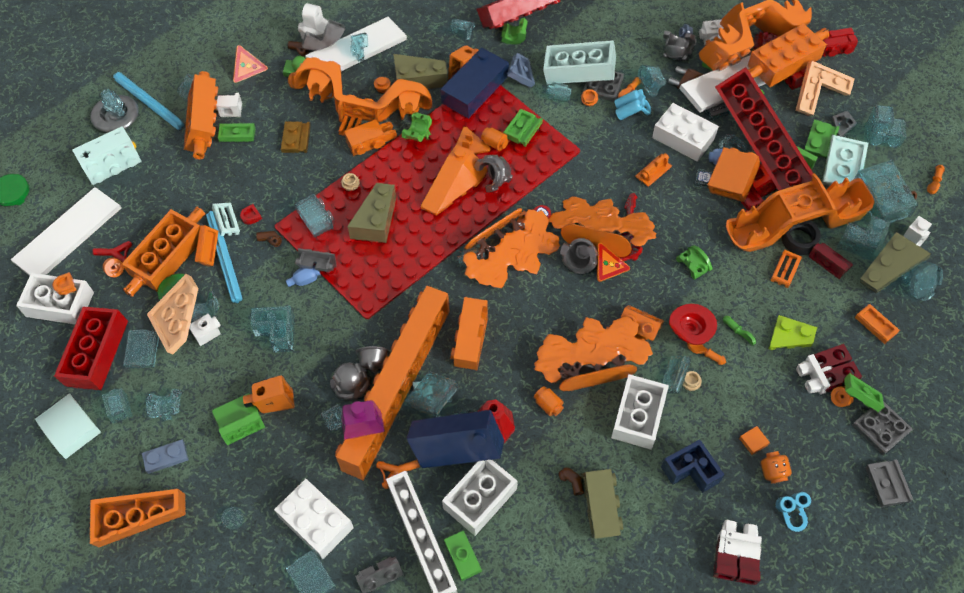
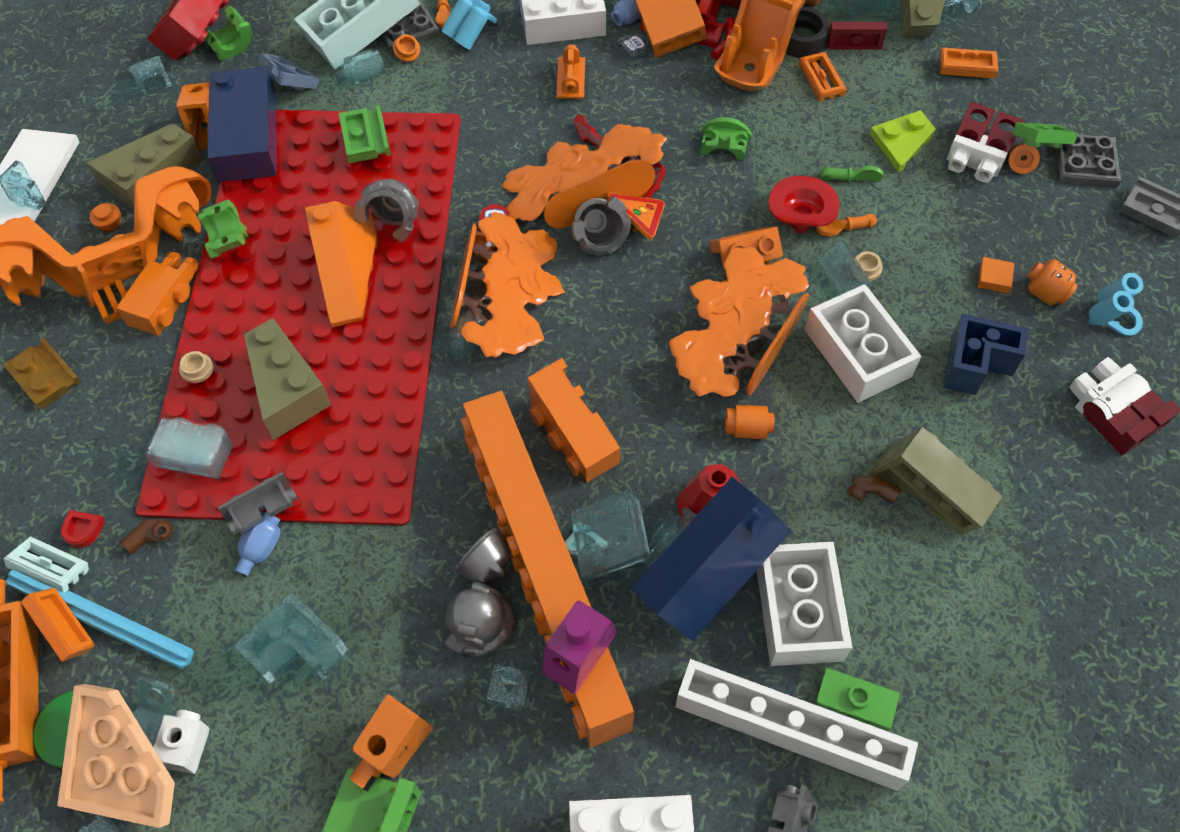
camera: 45 degrees left, 0 degrees up
orange piece [376,460,420,489] -> none
orange piece [457,127,490,154] -> none
orange brick [481,127,508,151] -> none

